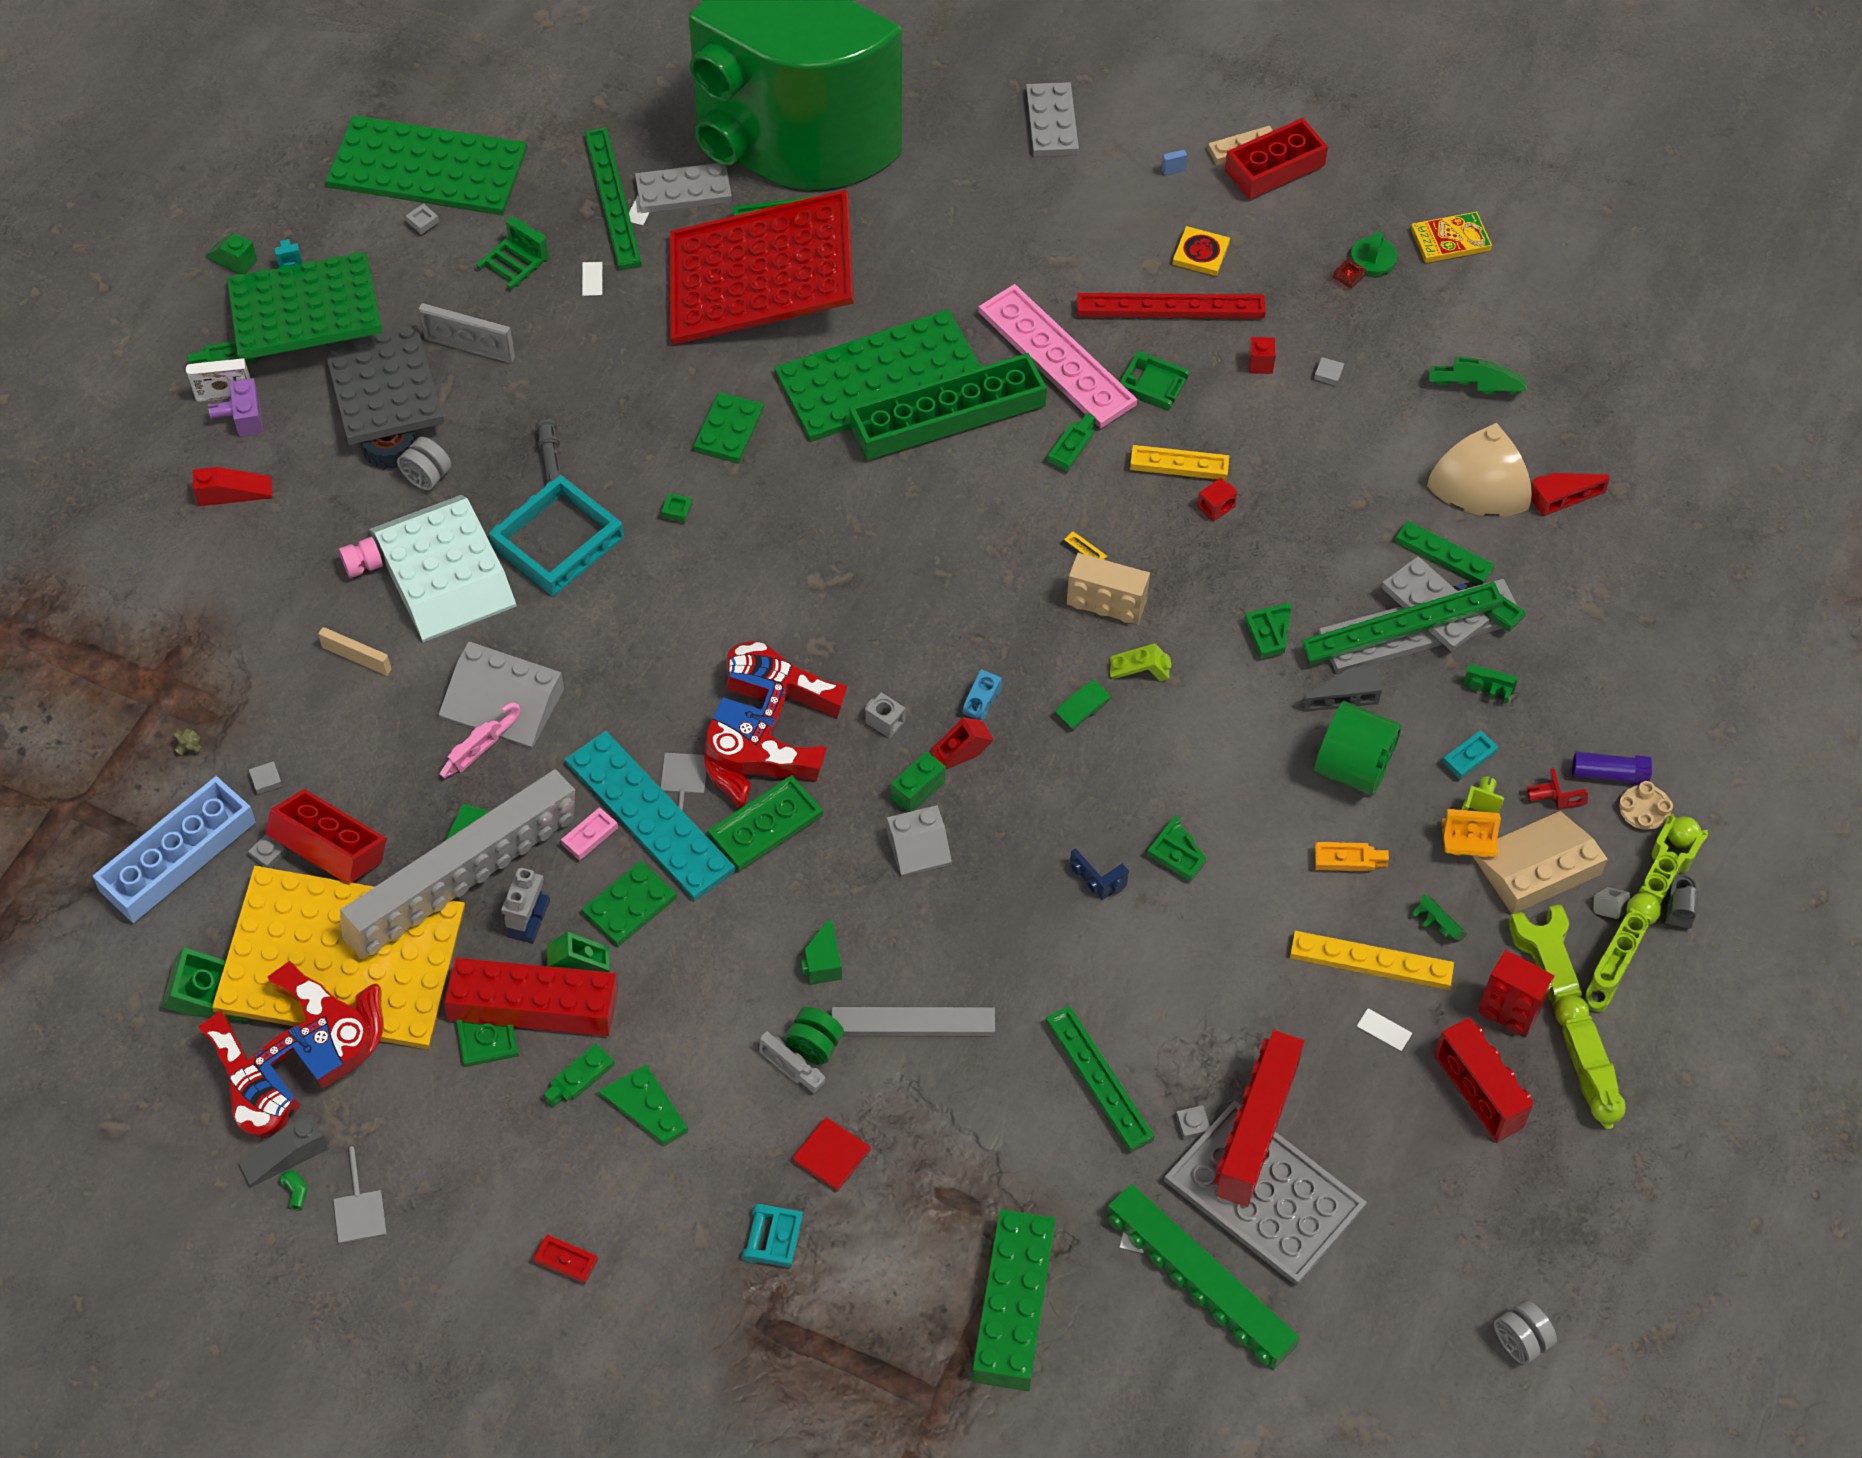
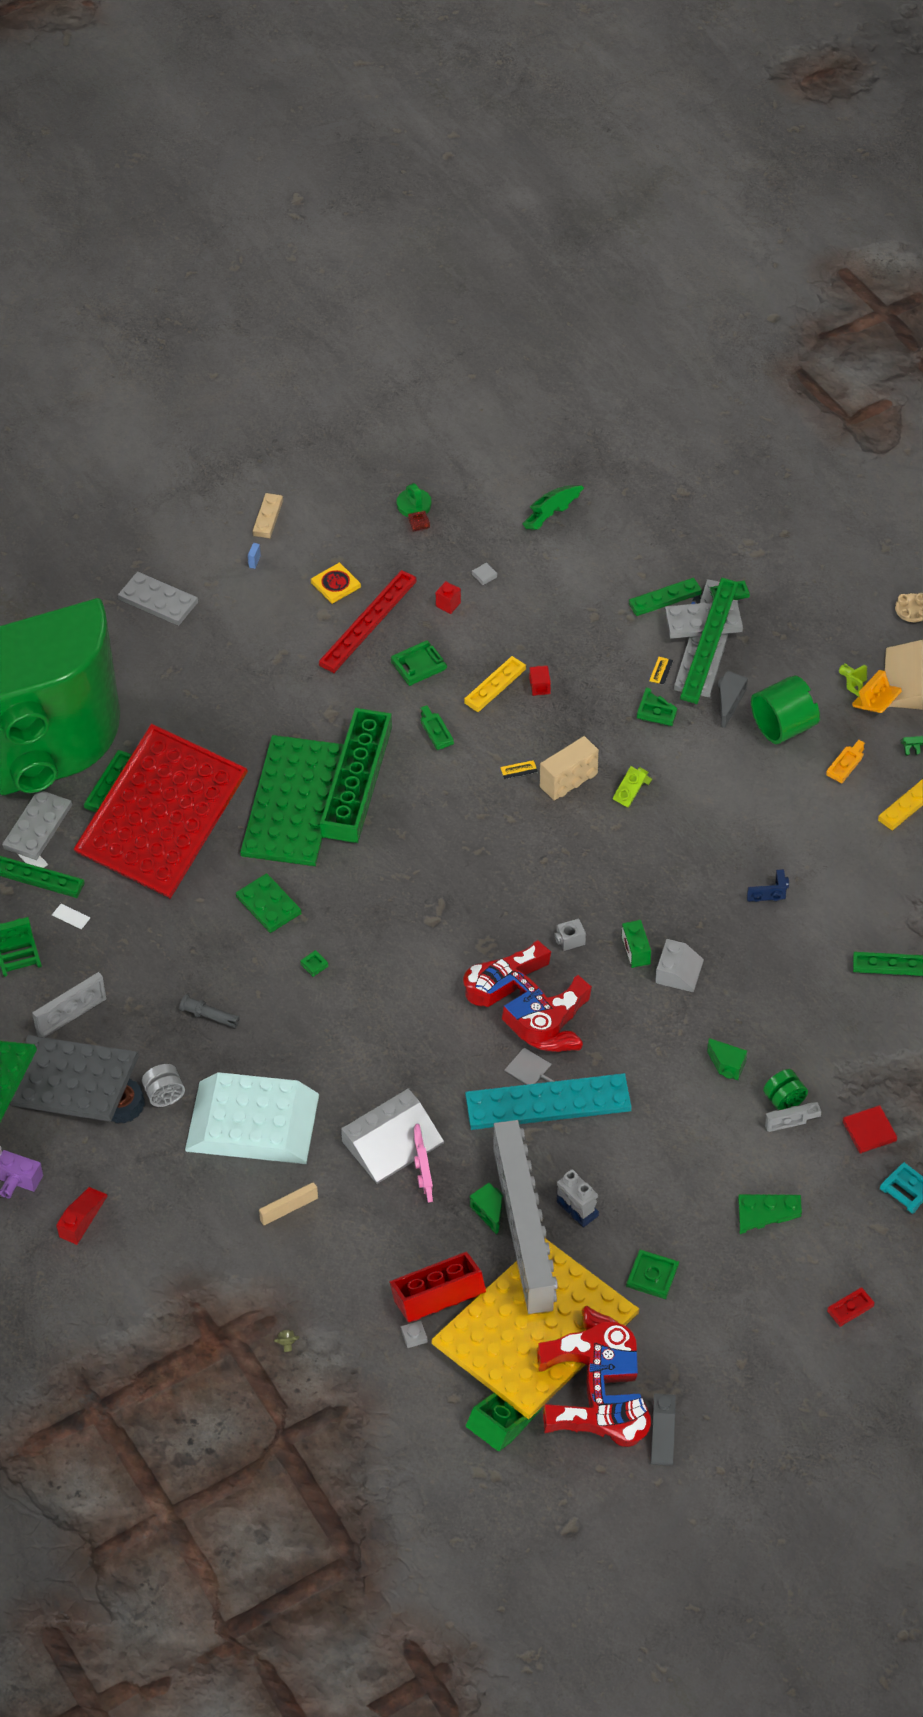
camera: 55 degrees left, 5 degrees down
light blue brick [92,776,256,923] -> none
light grey tile [249,761,282,795] -> none
green arm [280,1170,308,1211] -> none
light grey piece [333,1146,387,1244] -> none
bright pink wheel [338,537,383,579] -> none
red brick [445,957,618,1036] -> none
teal window [489,475,624,597] -> none
green hinge [544,1043,615,1108] -> none
green slope [547,932,610,972] -> none
bright pink plate [561,807,618,861] -> none
green plate [582,861,677,947] -> none
green plate [708,775,823,871] -> none
light grey tile [832,1007,995,1036] -> none
red slope [930,717,994,770] -> none
dark azure leg [963,669,1002,721] -> none
bright pink plate [978,284,1137,429] -> none
green slope [1055,680,1112,731] -> none
green wing [1147,815,1206,882] -> none
red brick [1225,118,1328,200] -> none
tile [1411,212,1492,263] -> none
tan brick [1427,423,1531,517] -> none
teal plate [1442,730,1499,780] -> none
green plate [1463,663,1518,704] -> none
red bracket [1527,768,1588,810] -> none
red slope [1531,473,1610,517] -> none
dark purple piece [1572,751,1652,786] -> none
none -> sticker [649,657,674,685]

